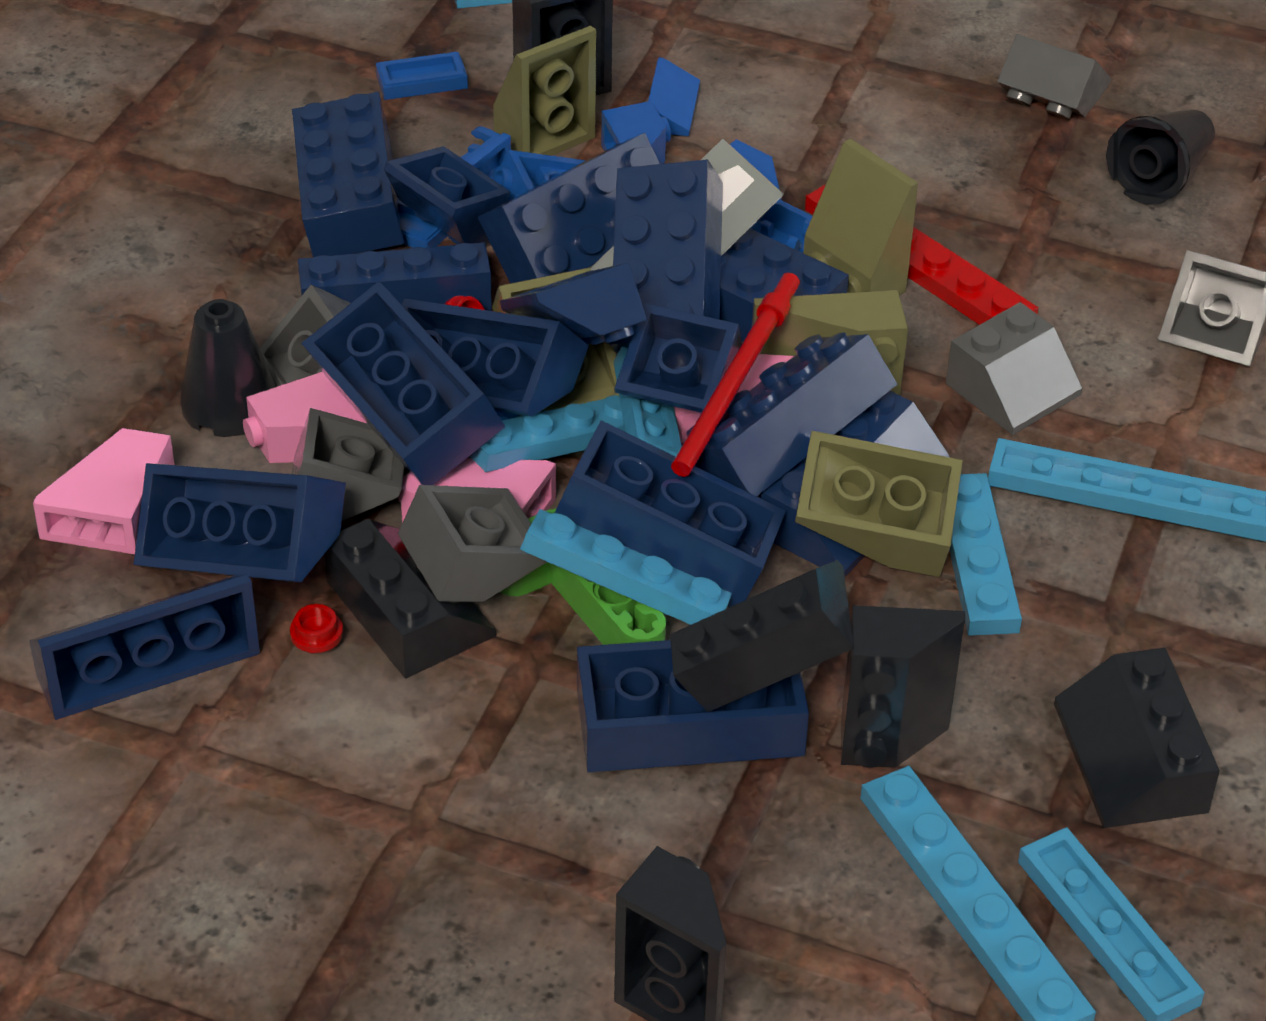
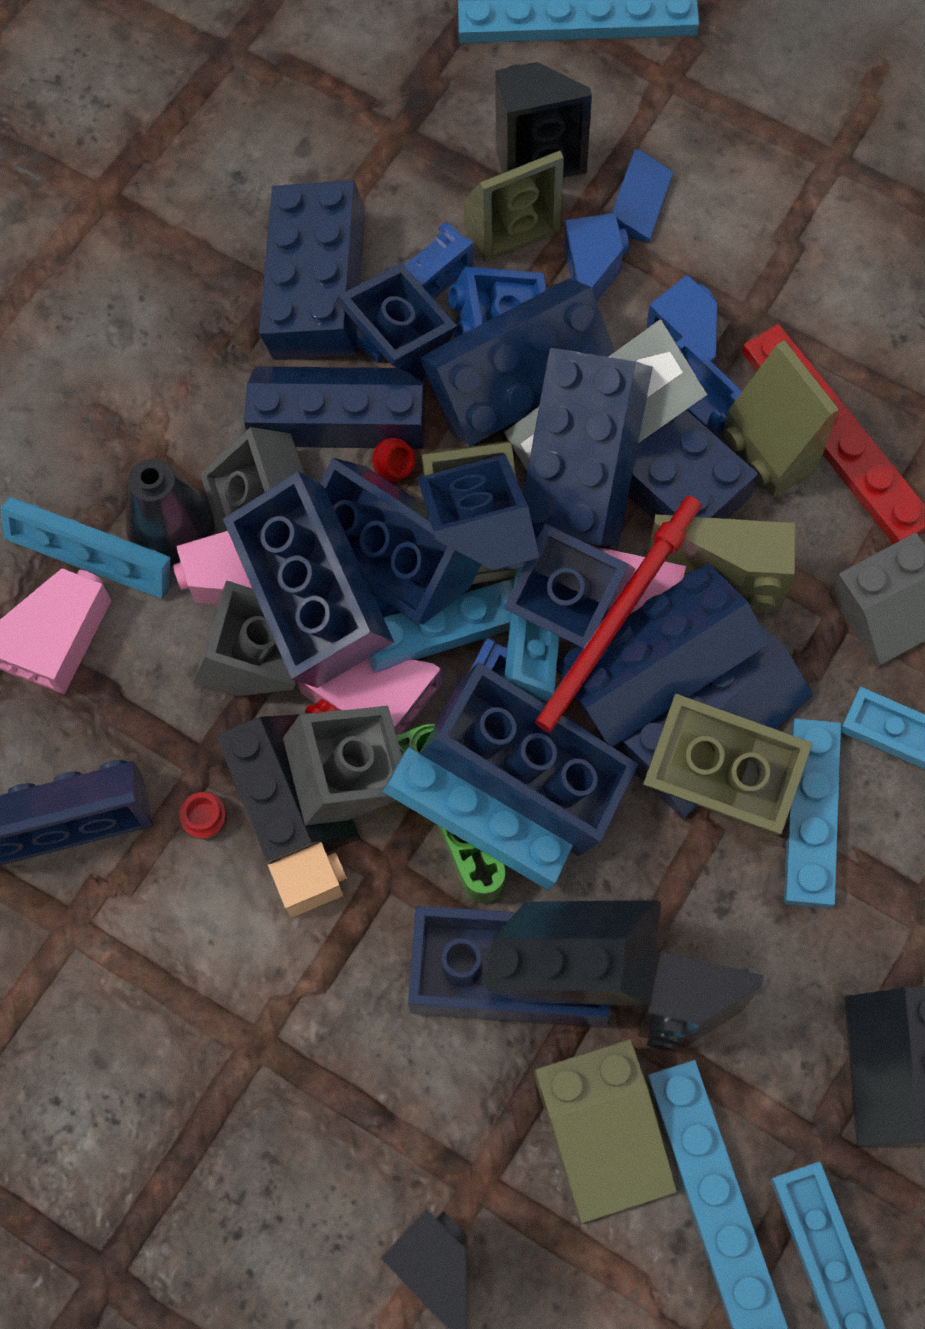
camera: 15 degrees right, 25 degrees up
dark blue slope [134,463,346,582] -> none
blue tile [376,52,468,100] -> none
none -> dark azure plate [1,497,170,599]
none -> light nougat brick [268,842,347,918]
none -> olive slope [534,1039,677,1224]

